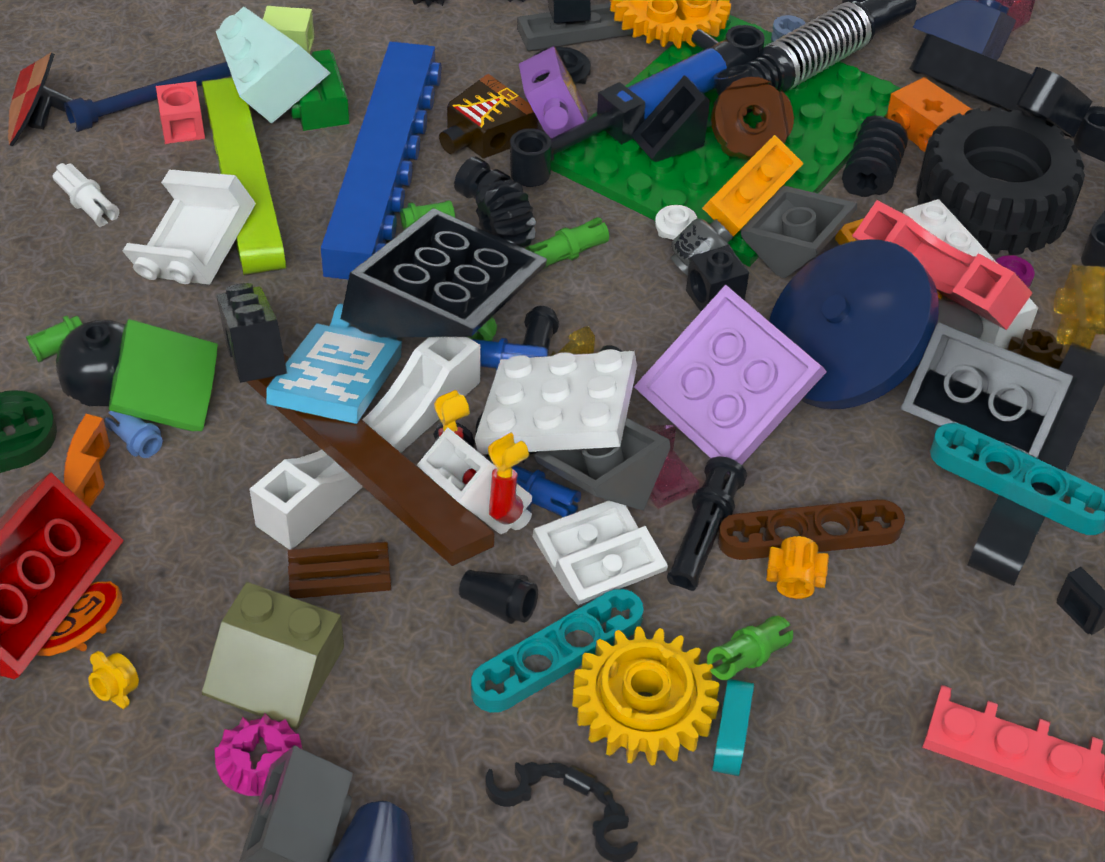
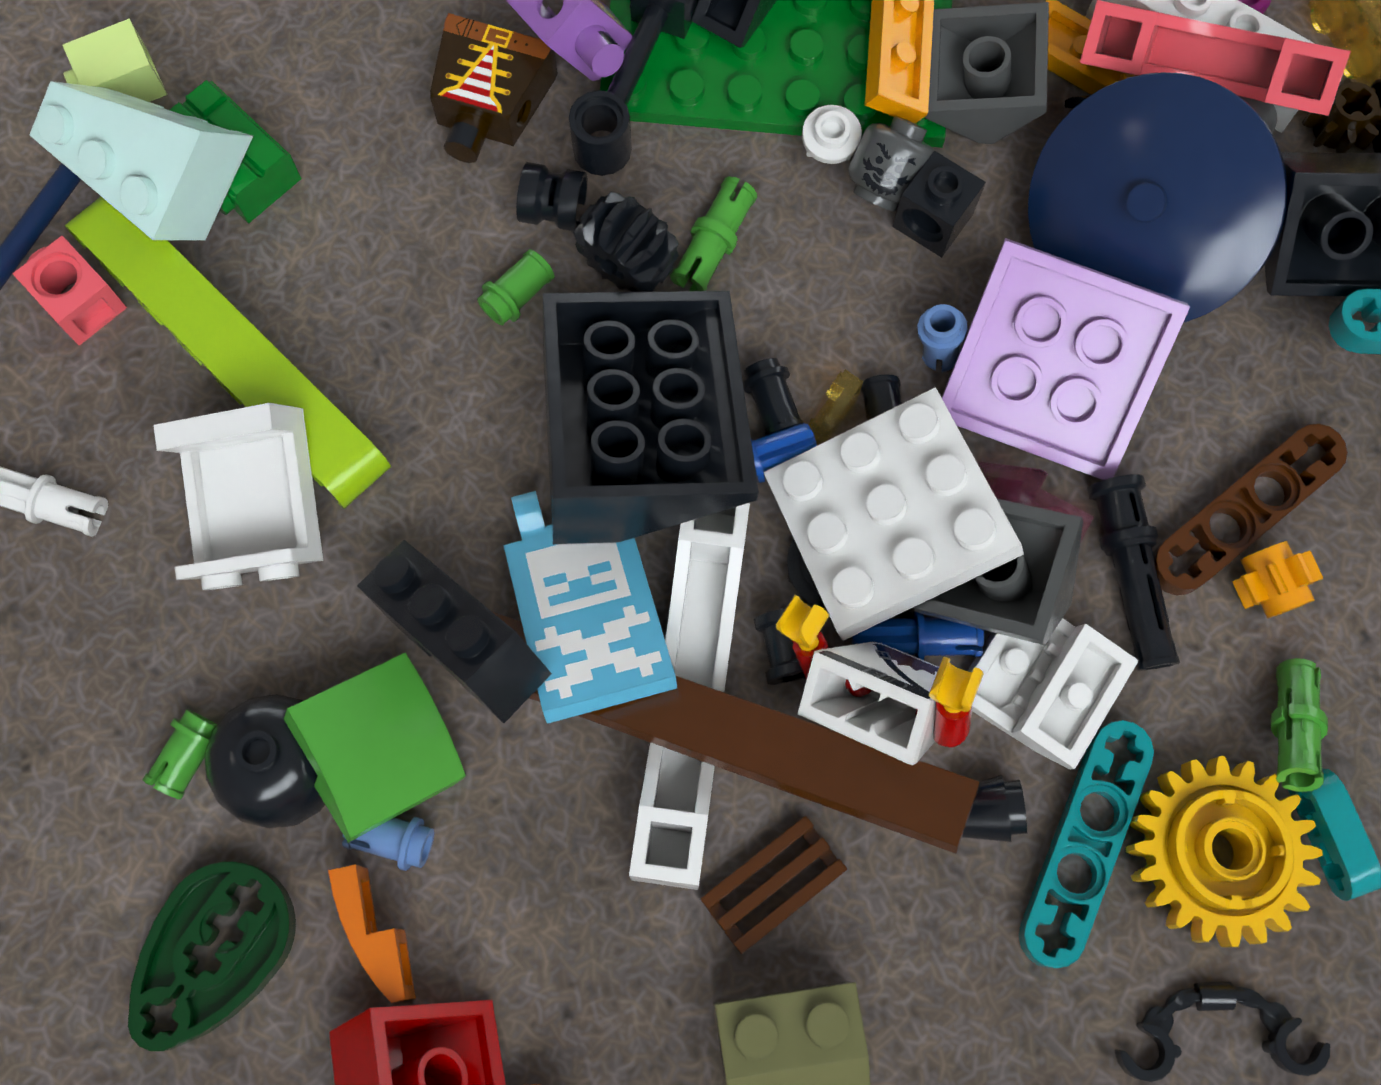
camera: 30 degrees left, 25 degrees up
blue brick [321,41,442,280] -> none
none -> medium blue pin [917,304,968,372]

